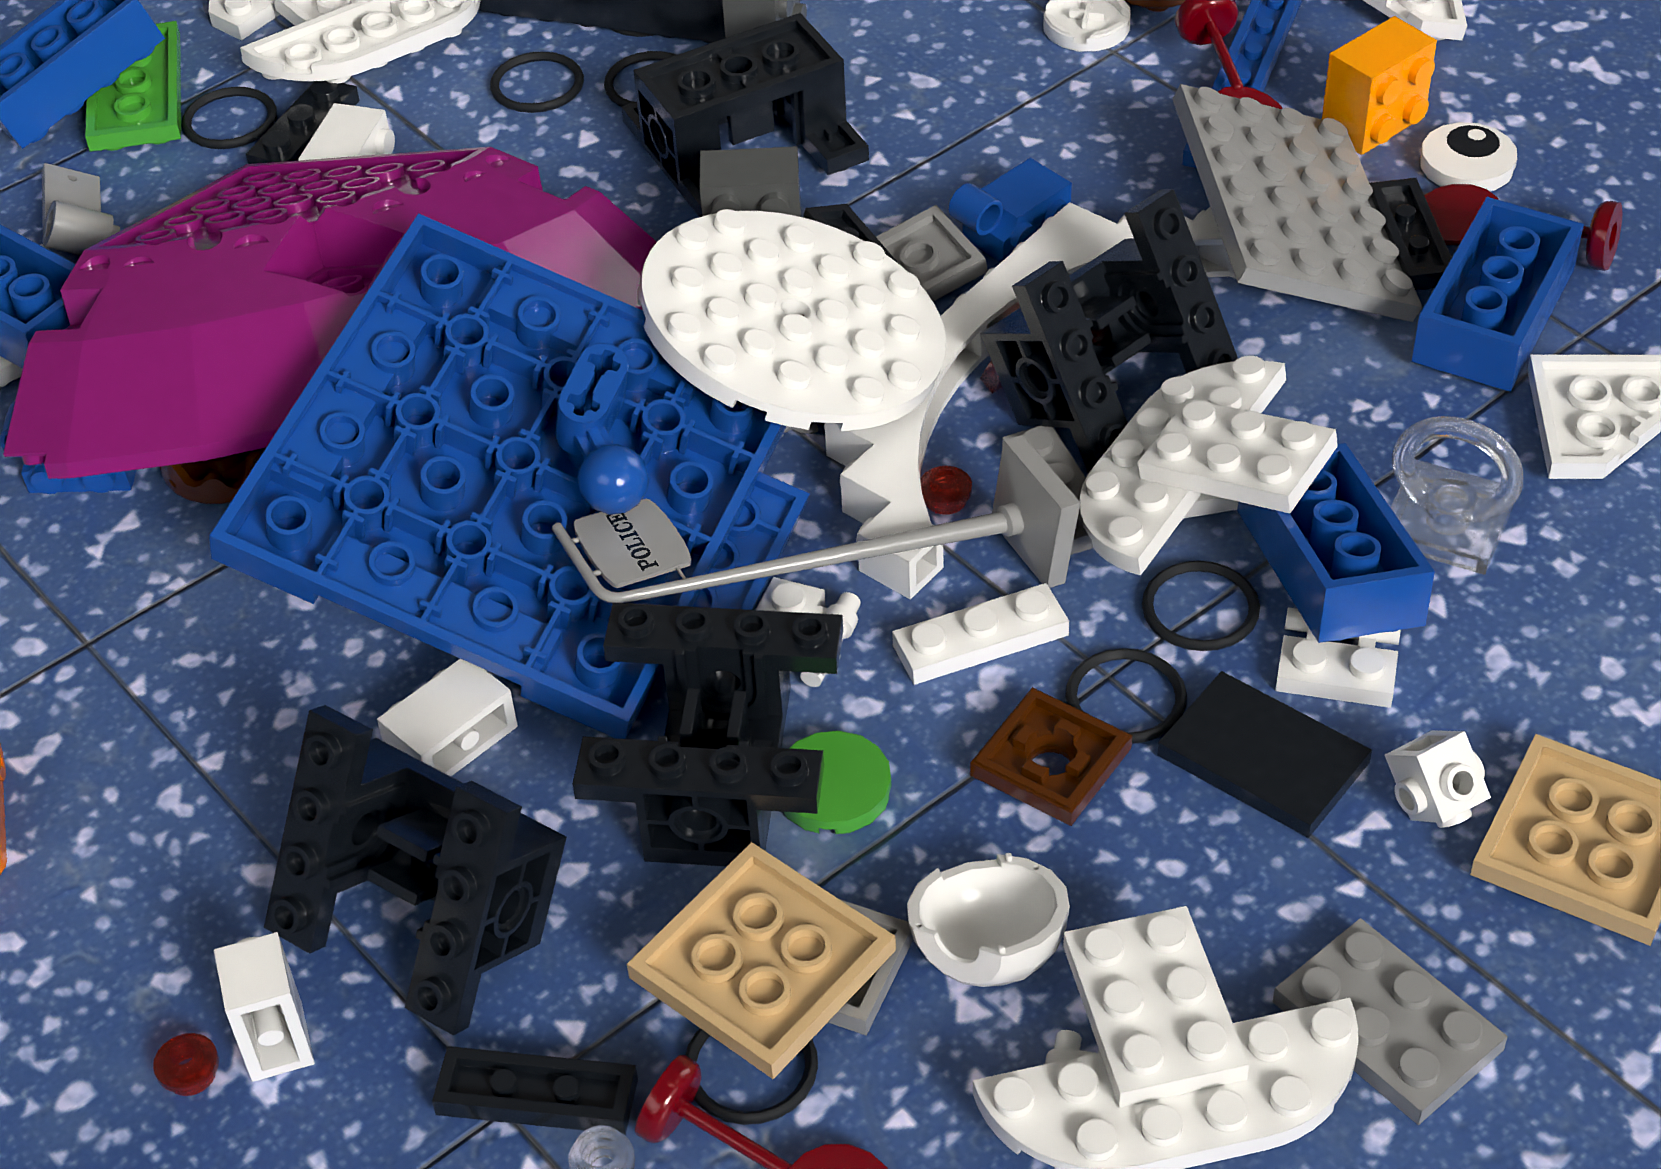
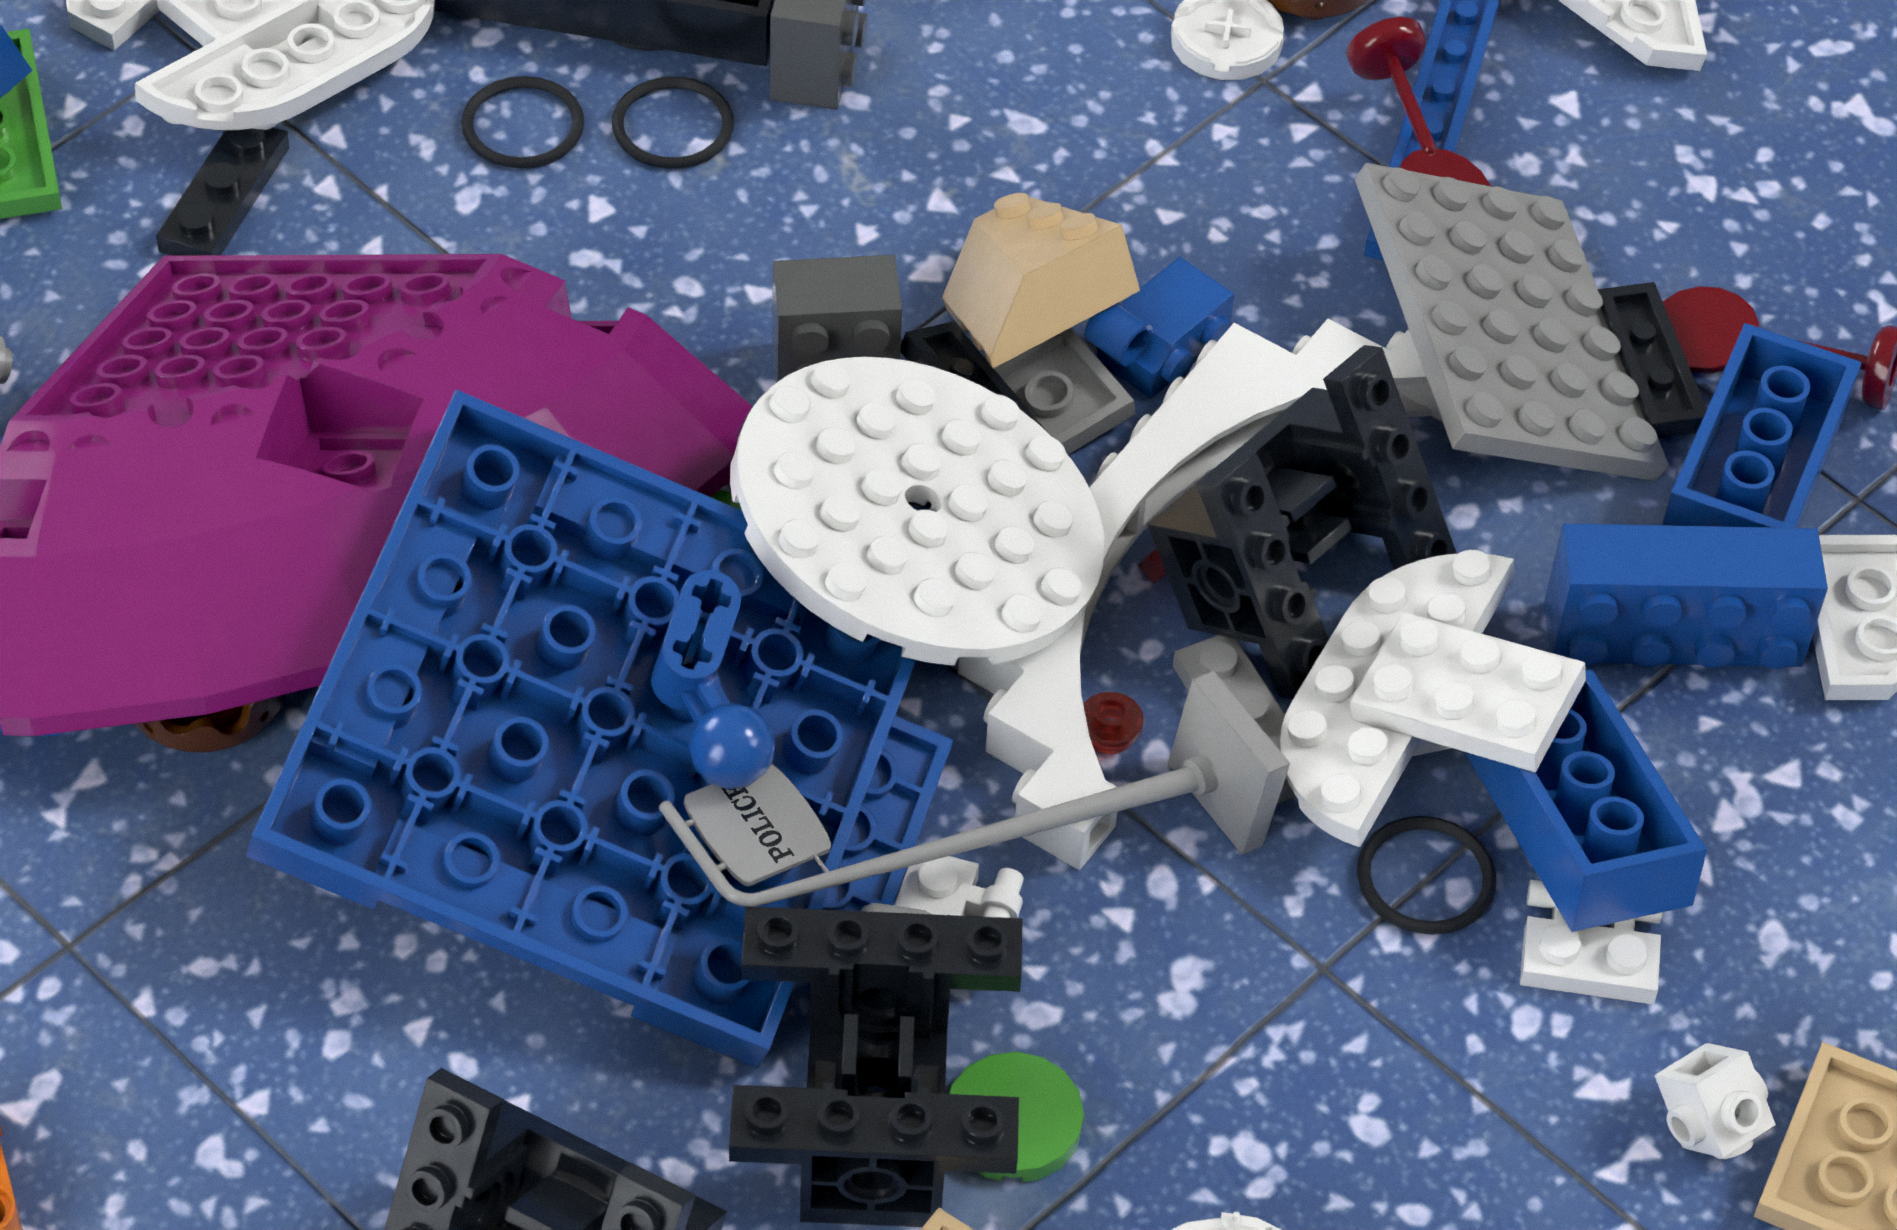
camera: 10 degrees left, 5 degrees up
black tyre [182,87,277,149] -> none
white brick [299,103,395,160] -> none
white brick [377,659,518,776] -> none
black piece [621,13,869,217] -> none
white plate [892,583,1069,685] -> none
reddish brown piece [970,687,1132,826] -> none
black tyre [1065,648,1187,744] -> none
black tile [1157,671,1372,838] -> none
light orange brick [1322,16,1437,155] -> none
clear tile [1391,416,1524,575] -> none
white tile [1420,122,1517,191] -> none
none -> tan wedge [942,193,1140,369]
none -> blue brick [1544,523,1828,669]

